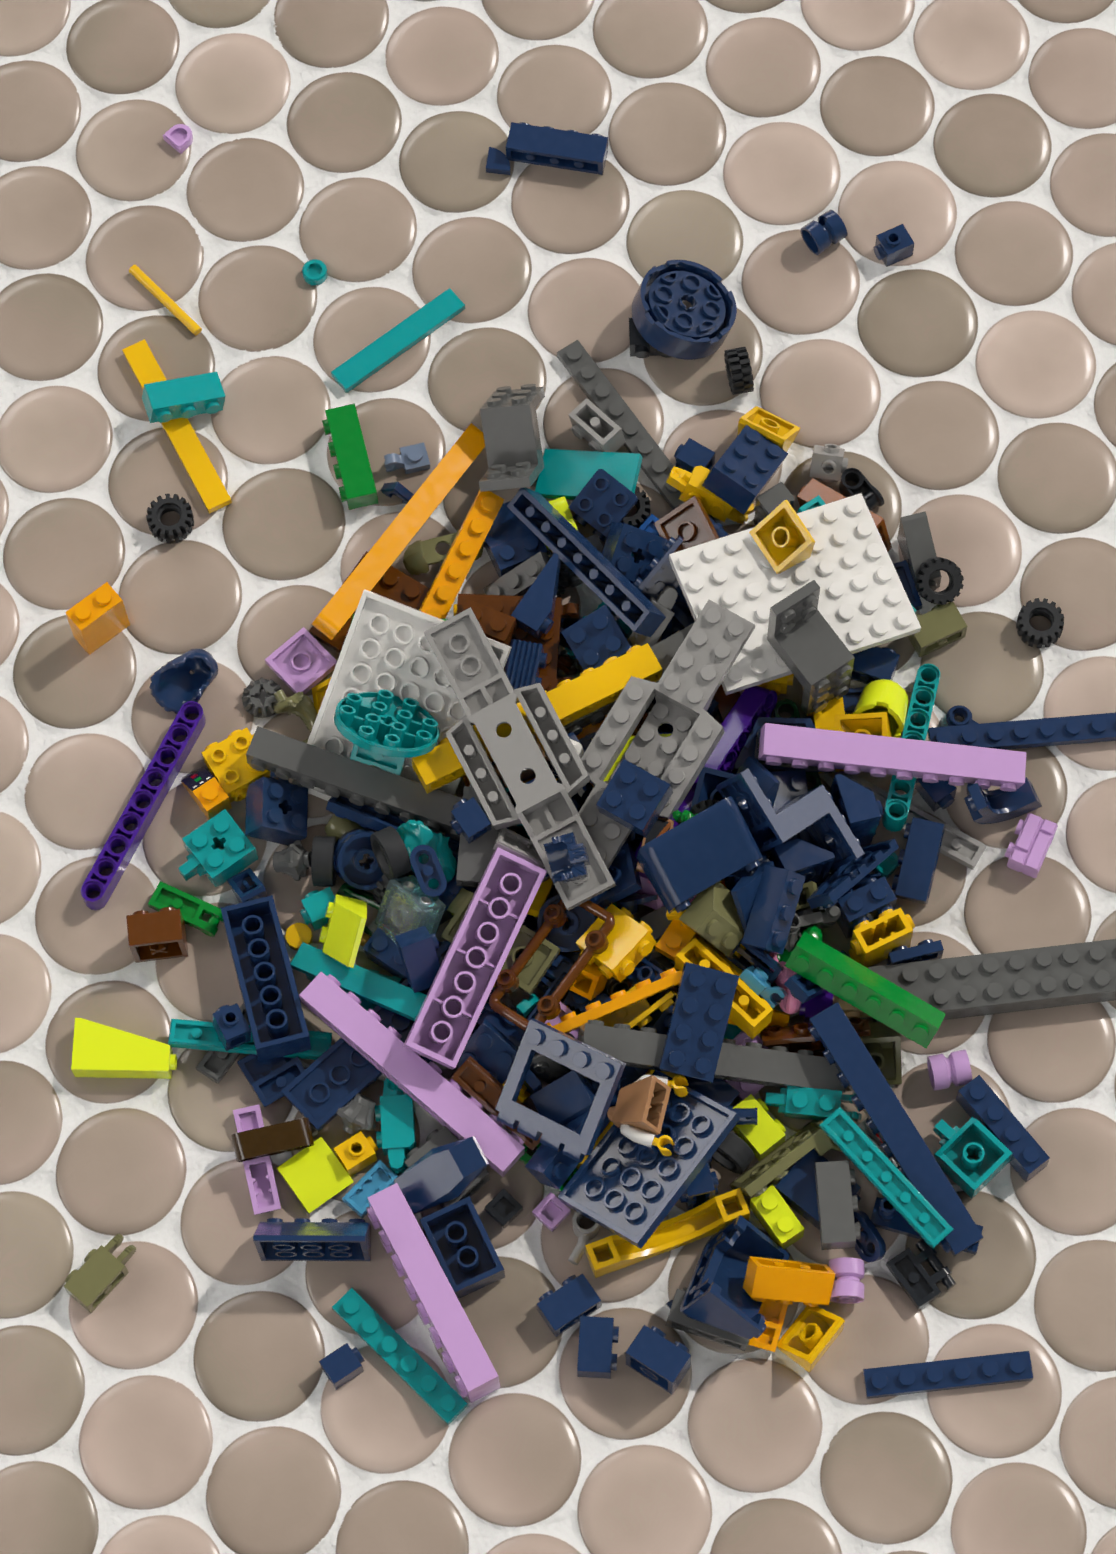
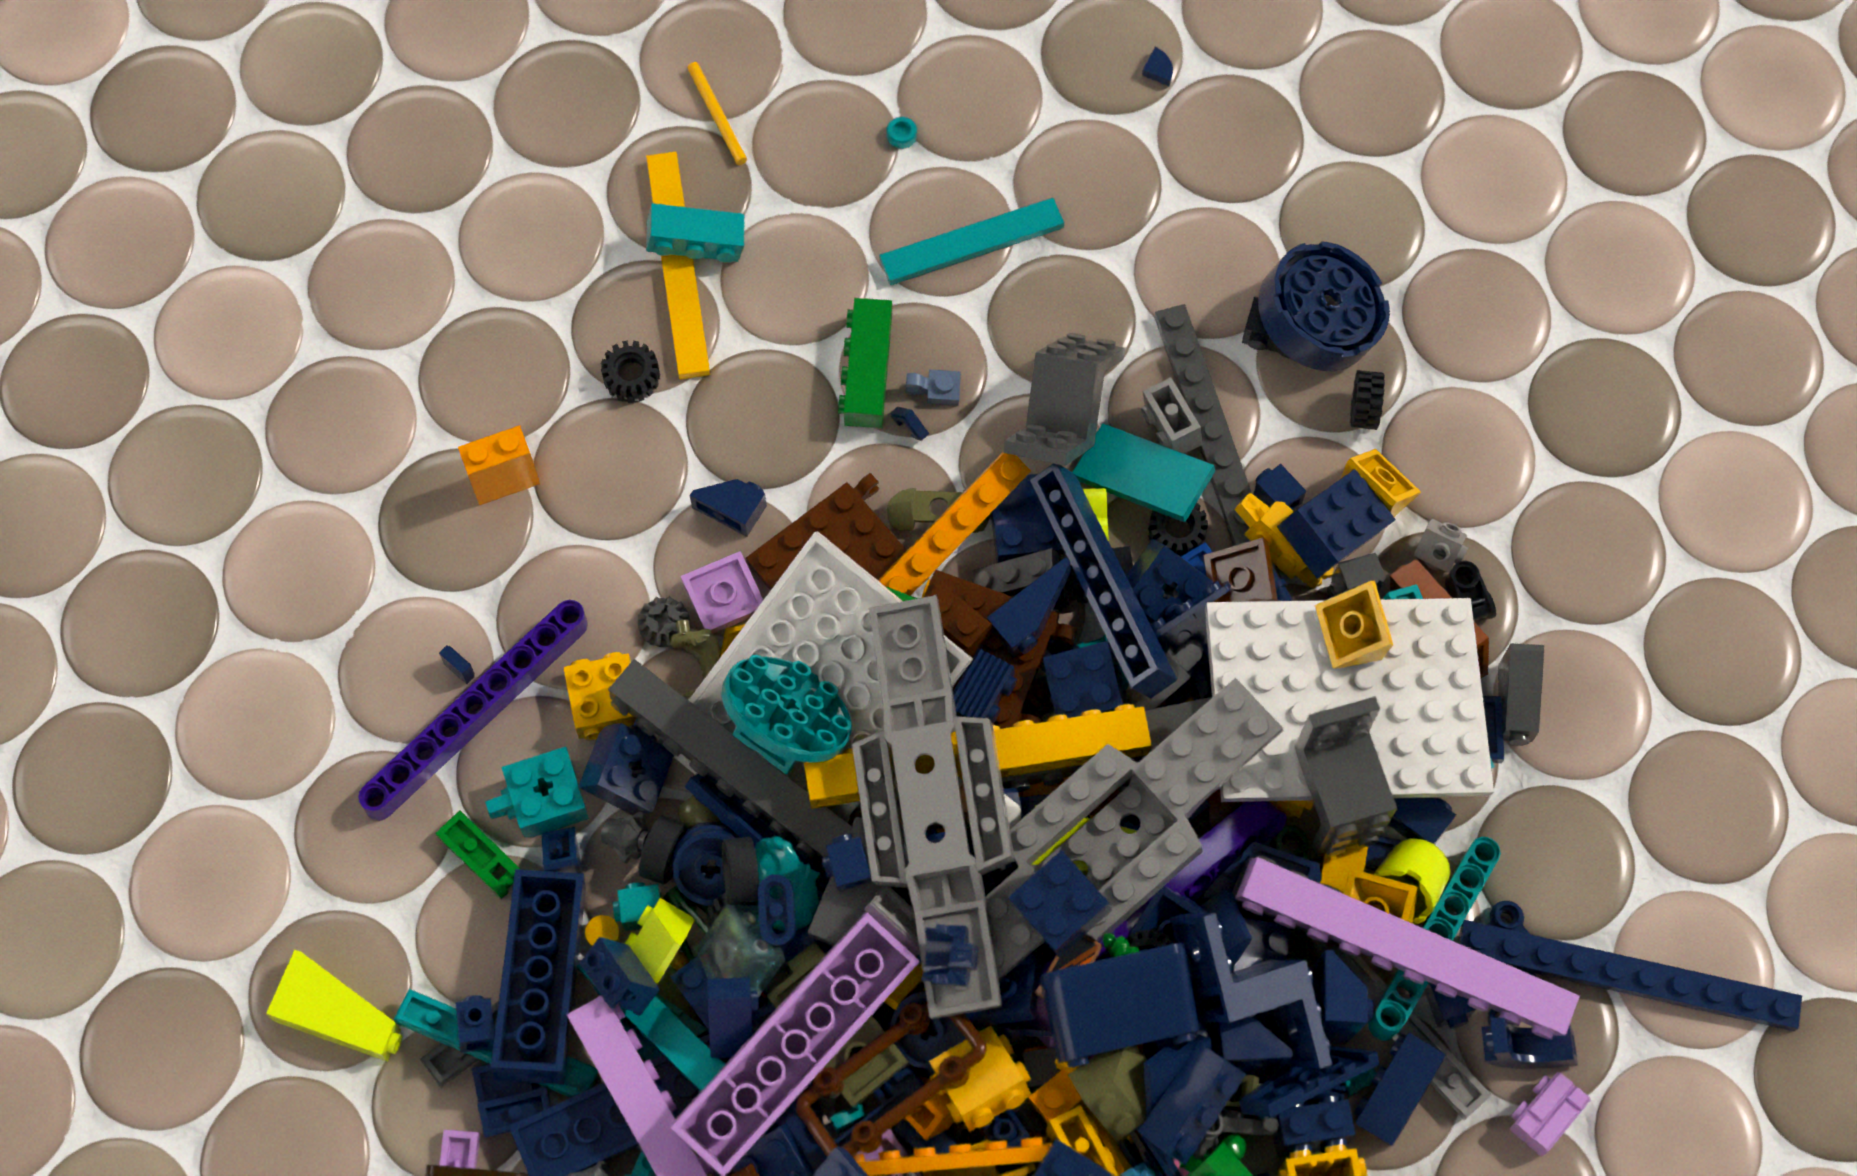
camera: 15 degrees right, 0 degrees up
reddish brown brick [126,907,188,963] -> none
dark blue piece [149,649,218,714] -> none
light orange slope [181,767,232,820] -> none
light orange beam [311,423,485,640] -> none
dark blue brick [506,122,608,175] -> none
dark blue bracket [568,469,638,542] -> none
dark blue wheel [800,209,848,255] -> none
dark blue brick [873,224,914,267] -> none
olive brick [907,602,967,658] -> none
black tyre [914,557,964,605] -> none
black tyre [1016,598,1064,648] -> none
none -> dark blue tile [439,645,475,684]
none -> dark blue hinge [580,937,660,1016]
none -> dark blue slope [689,479,767,537]

